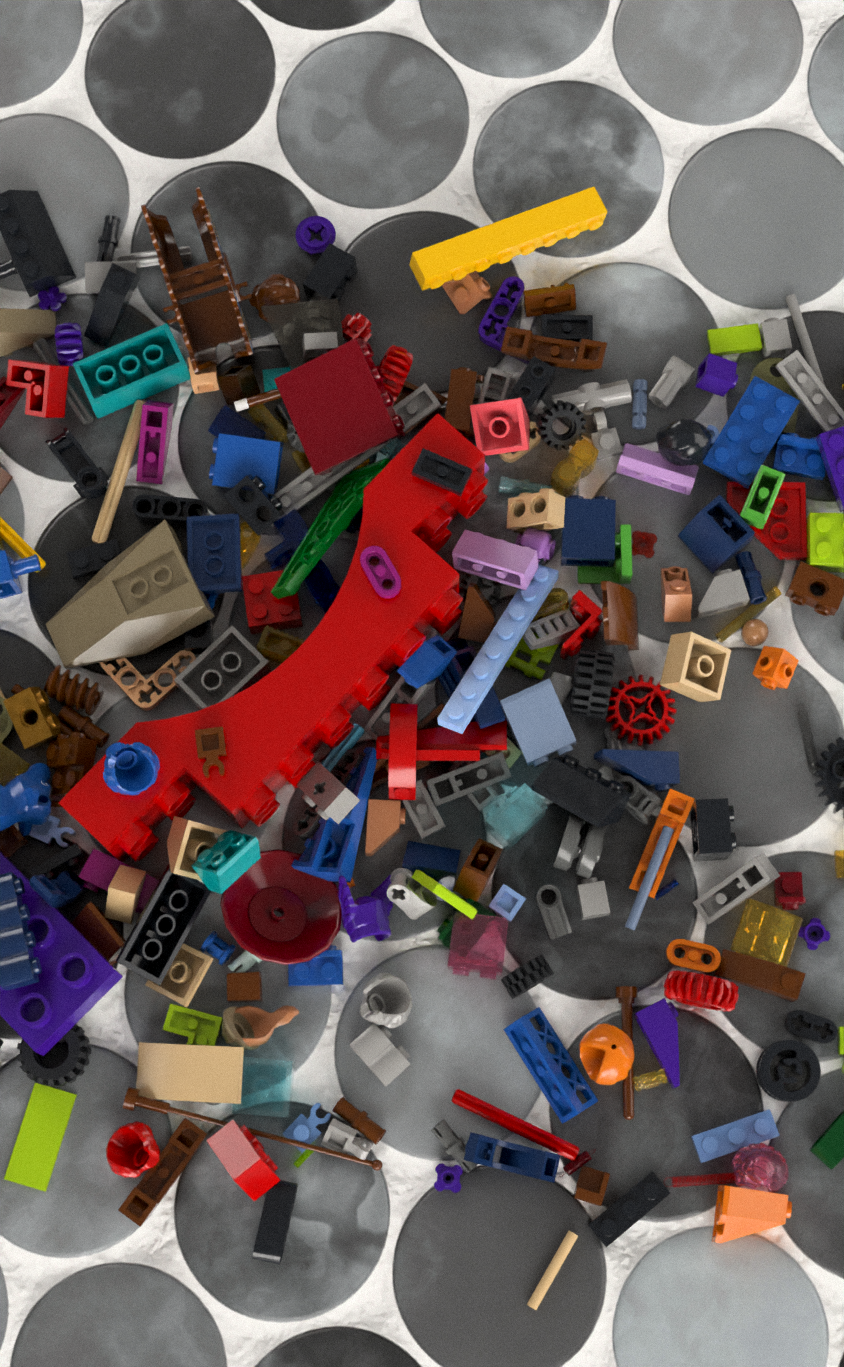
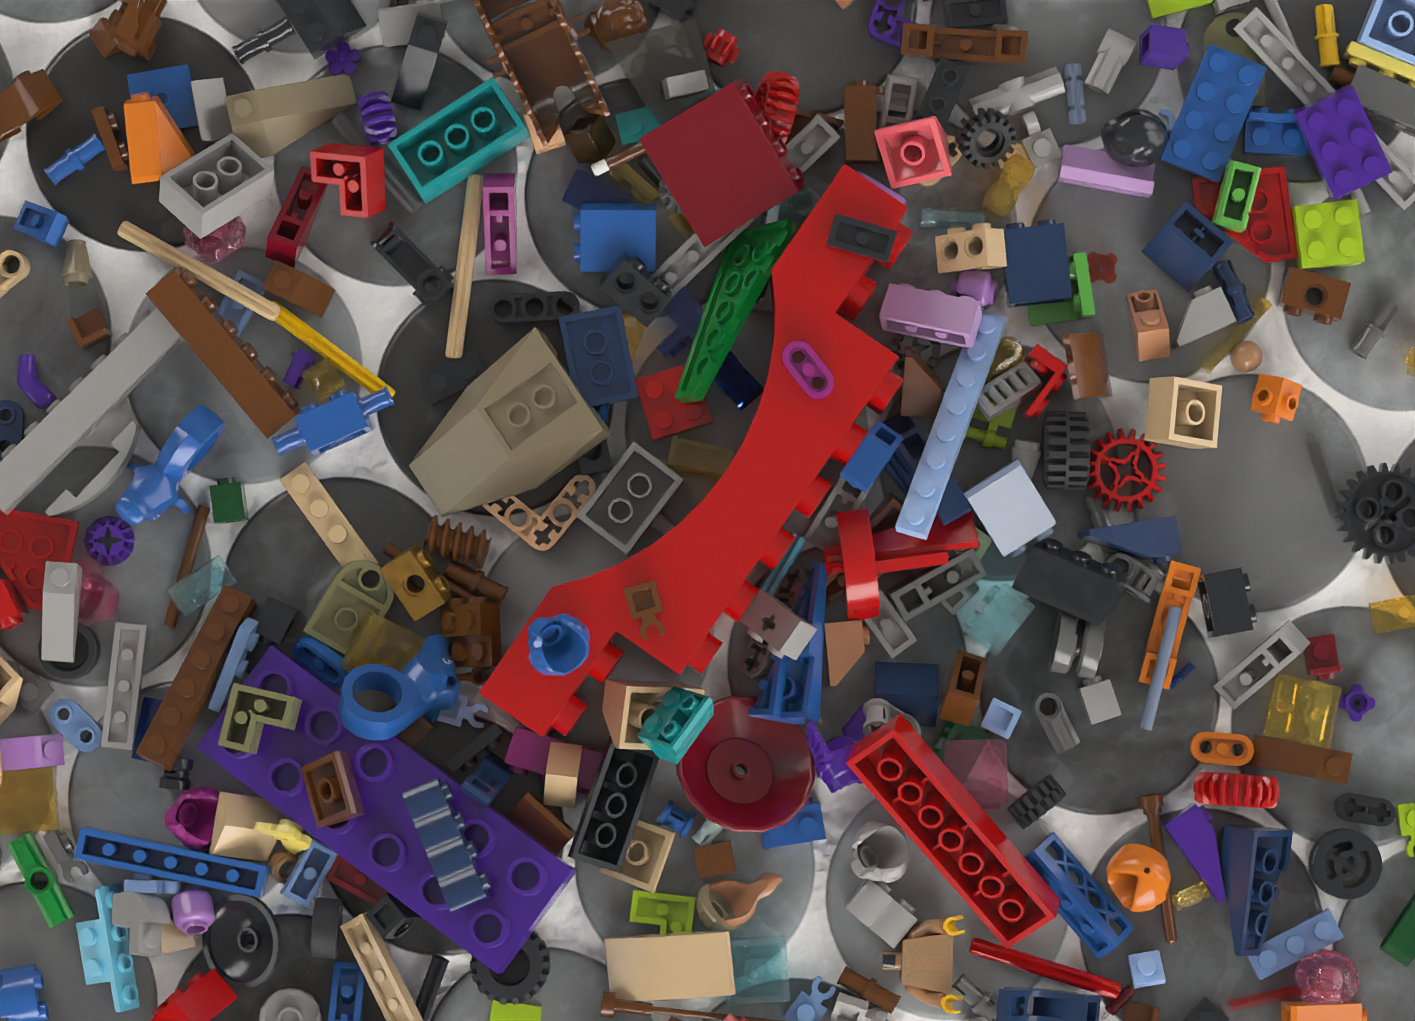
camera: 10 degrees left, 10 degrees up
lime tile [411,869,478,919] -> none
none -> red brick [846,713,1060,949]
none -> medium nougat torso [882,915,965,1014]
none -> light blue plate [1128,950,1166,989]
none -> dark blue wedge [1221,824,1293,956]

